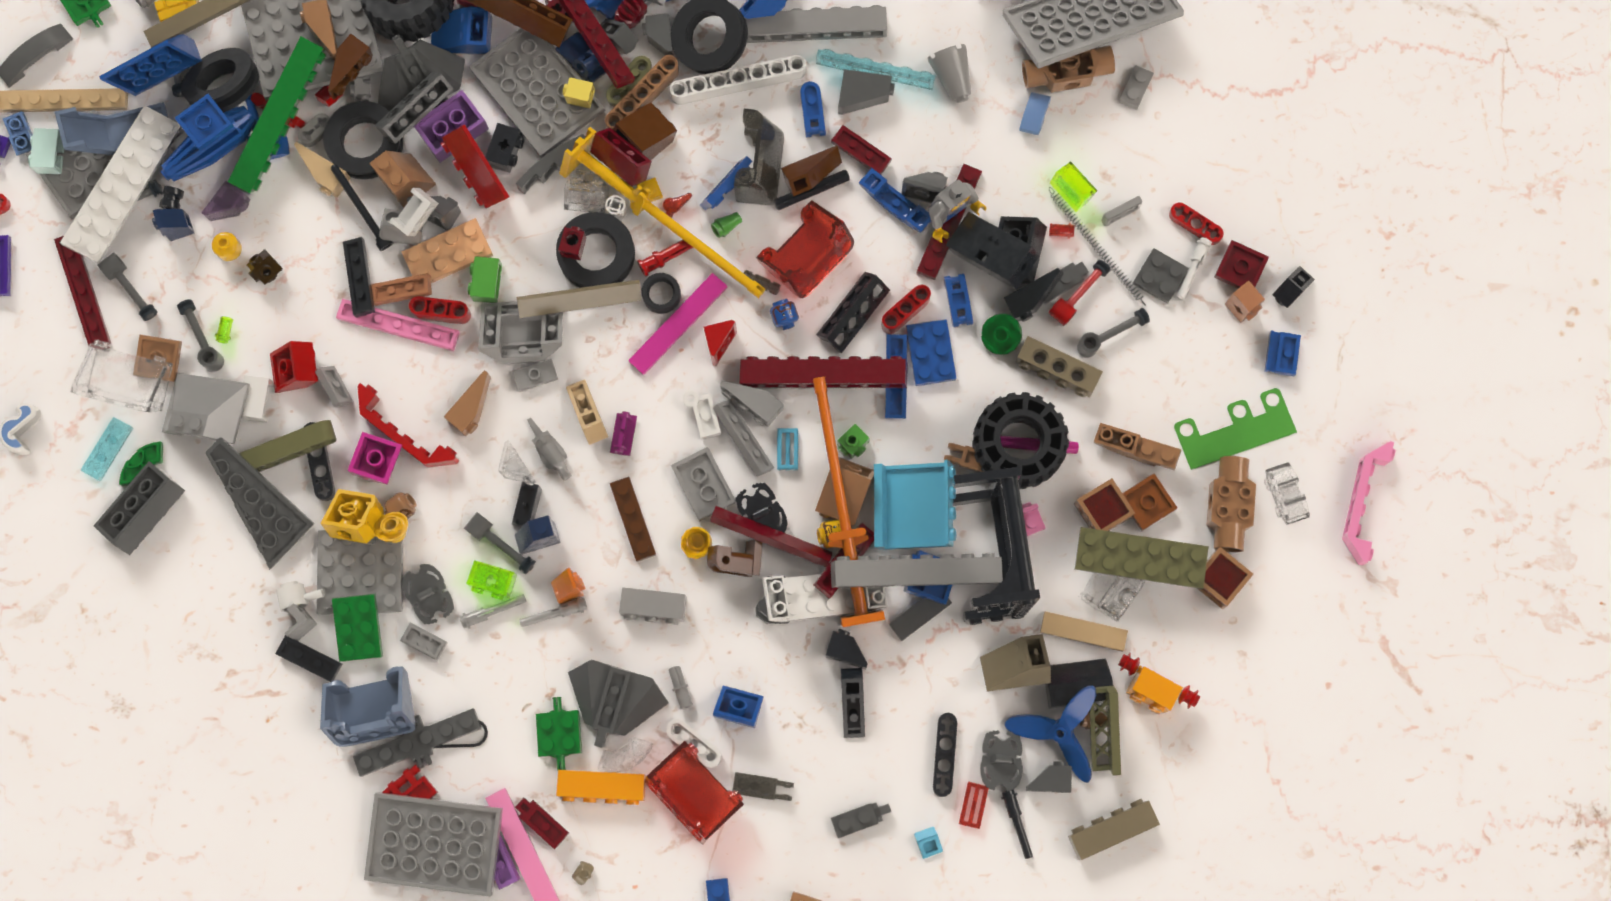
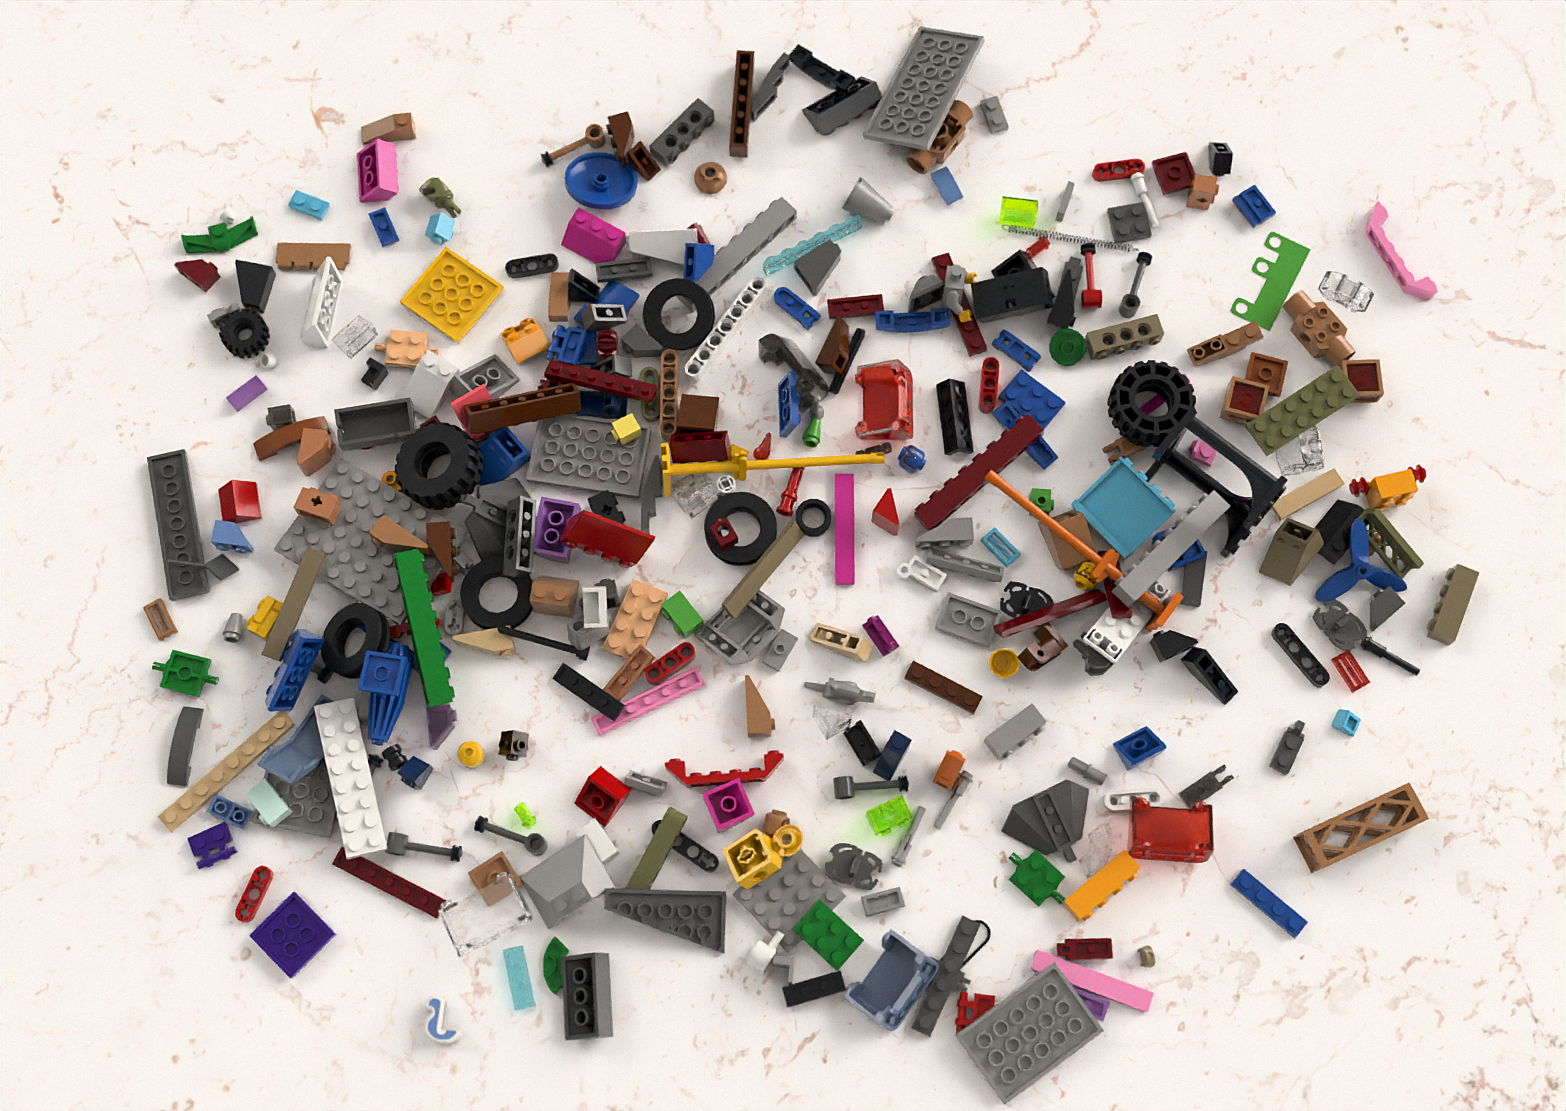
camera: 45 degrees left, 5 degrees down
none -> light grey hinge [809,395,824,420]

